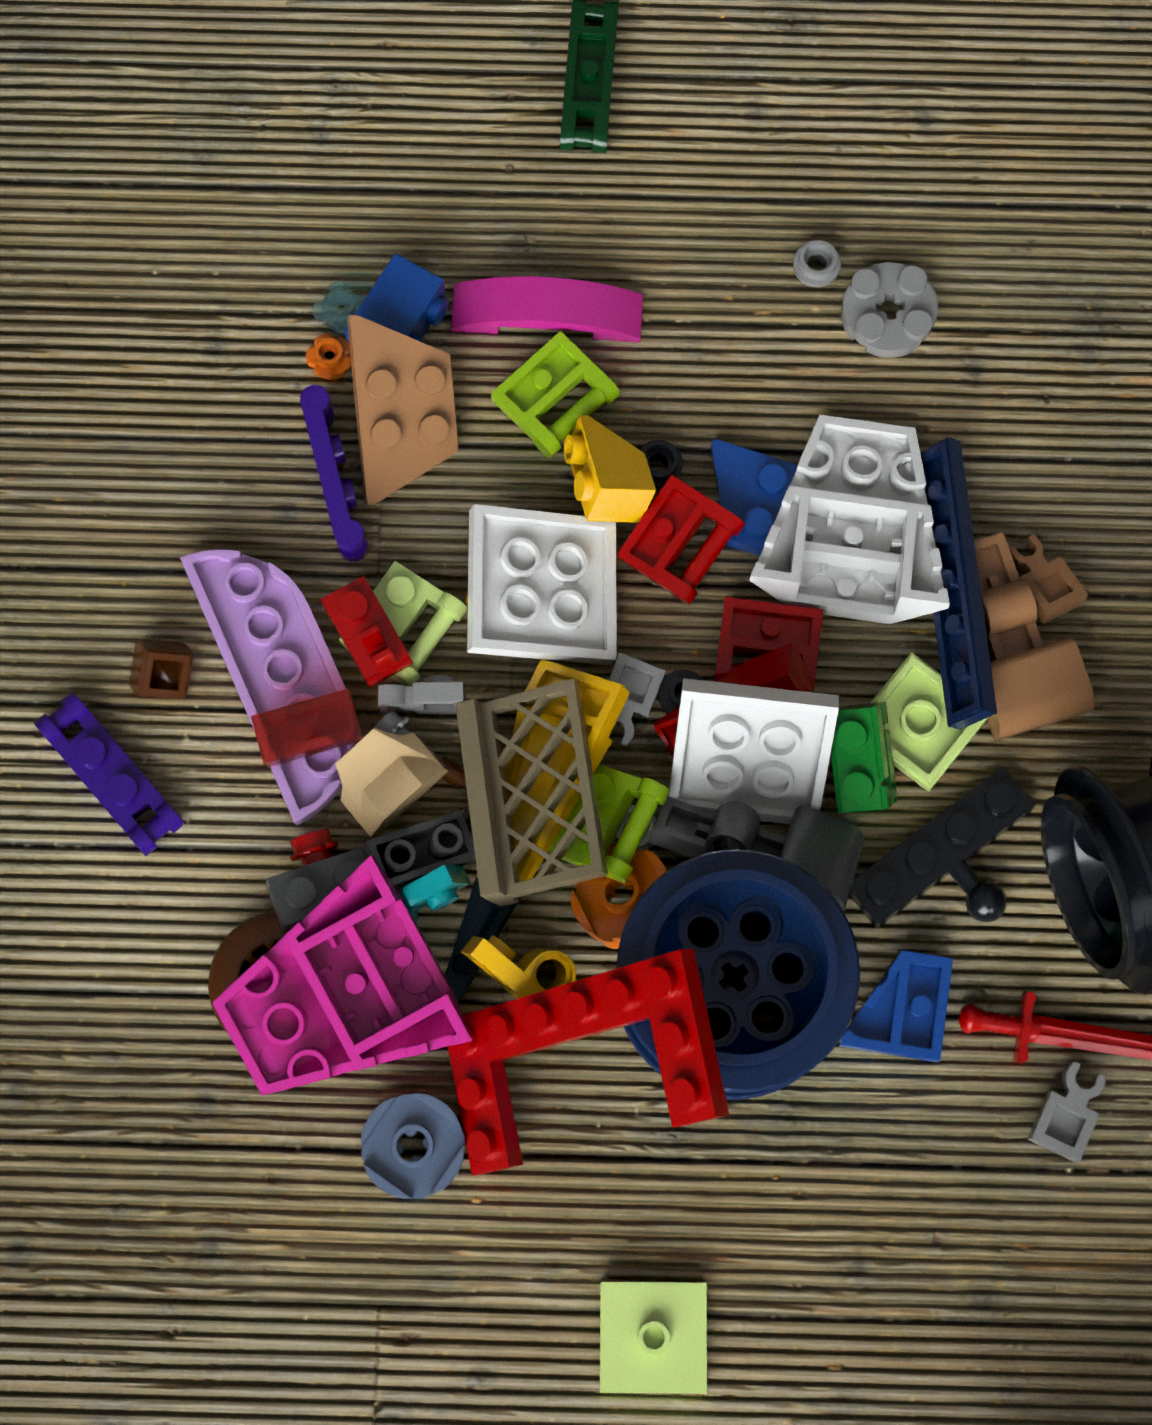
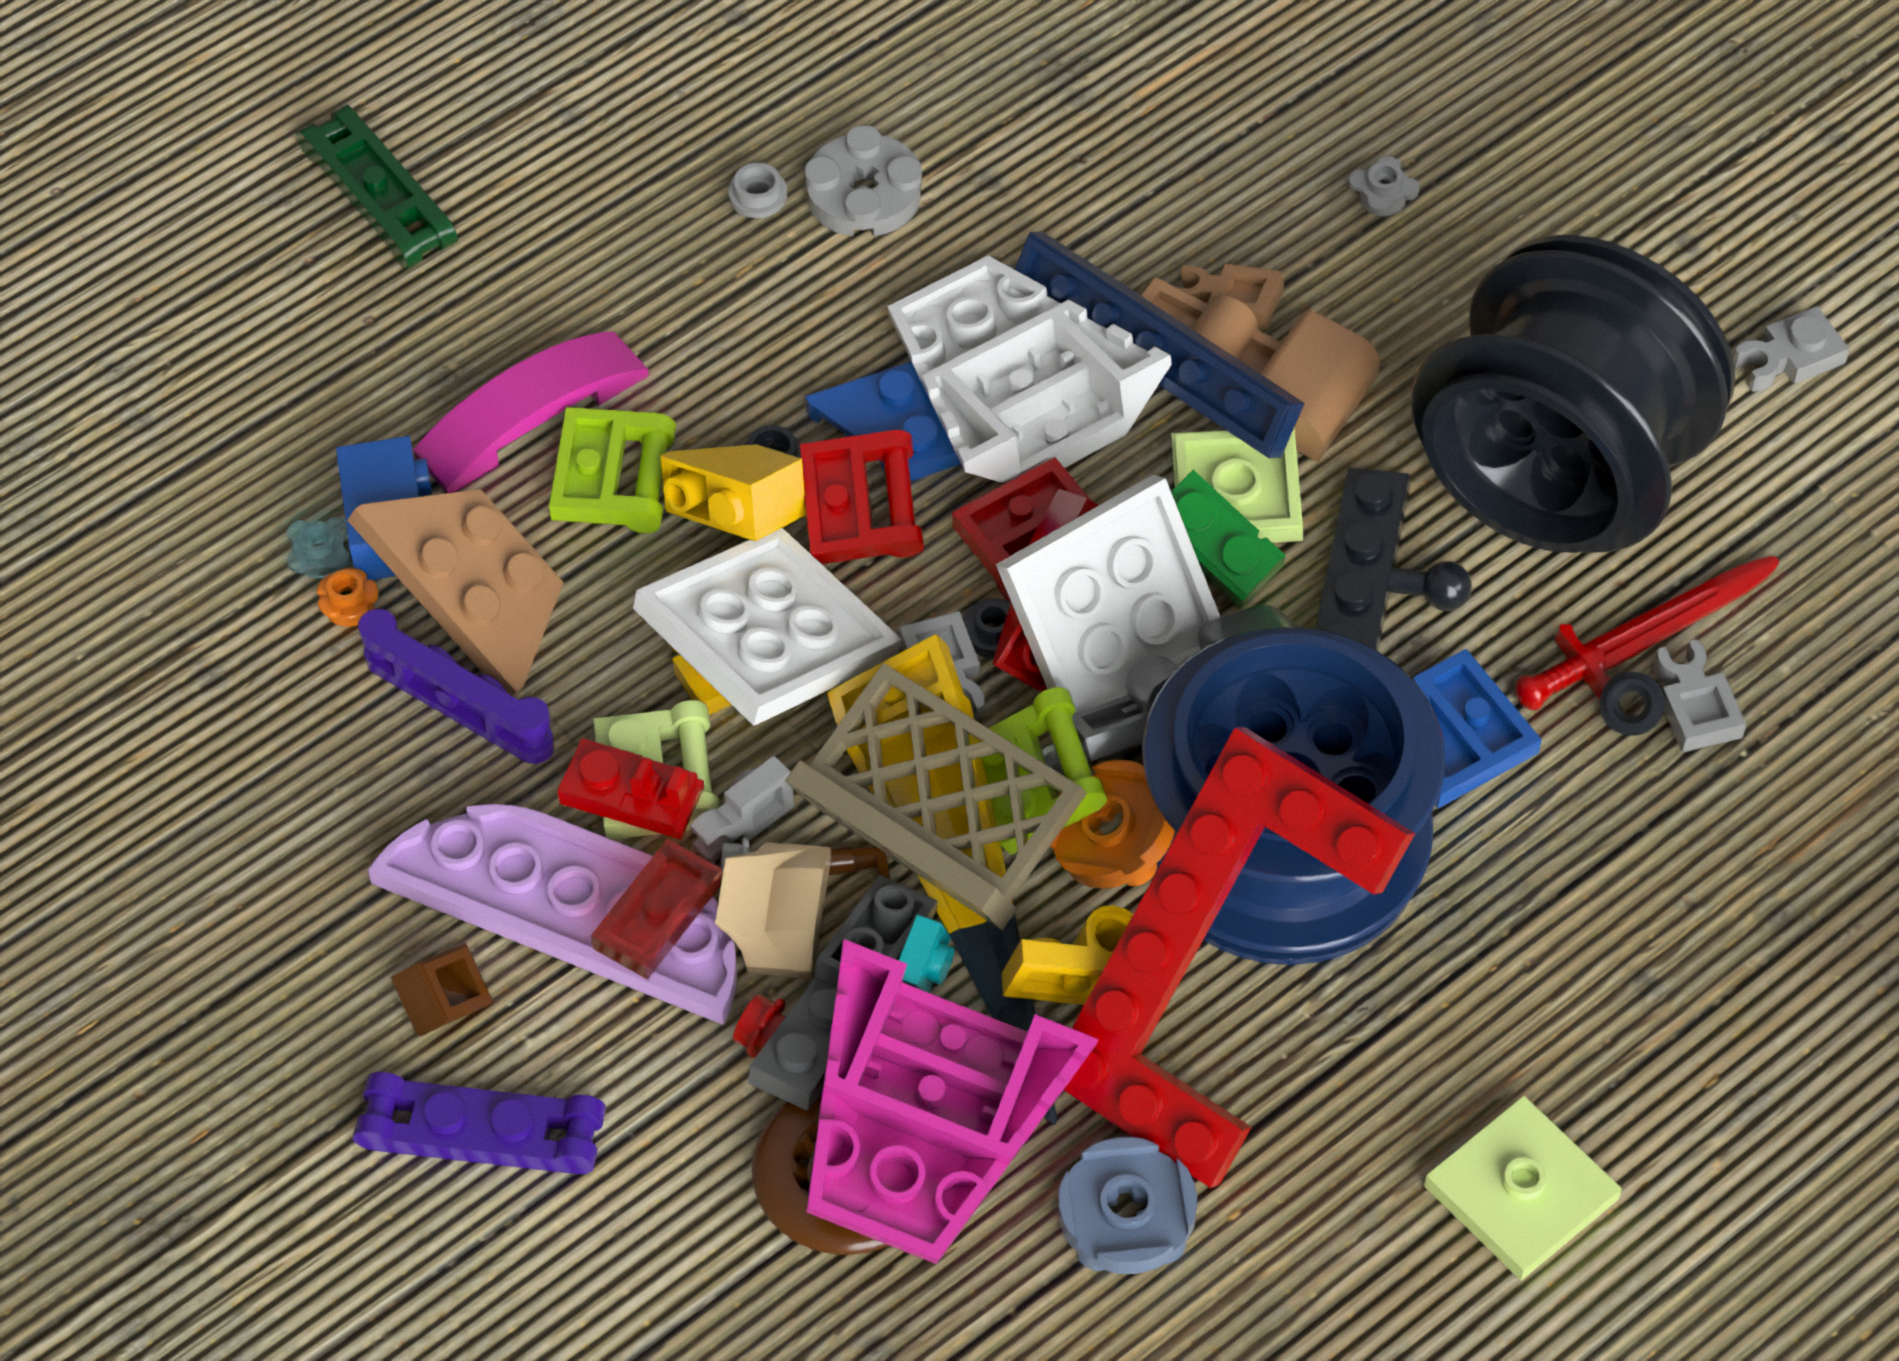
camera: 40 degrees left, 20 degrees down
none -> black plate [1600,672,1665,736]

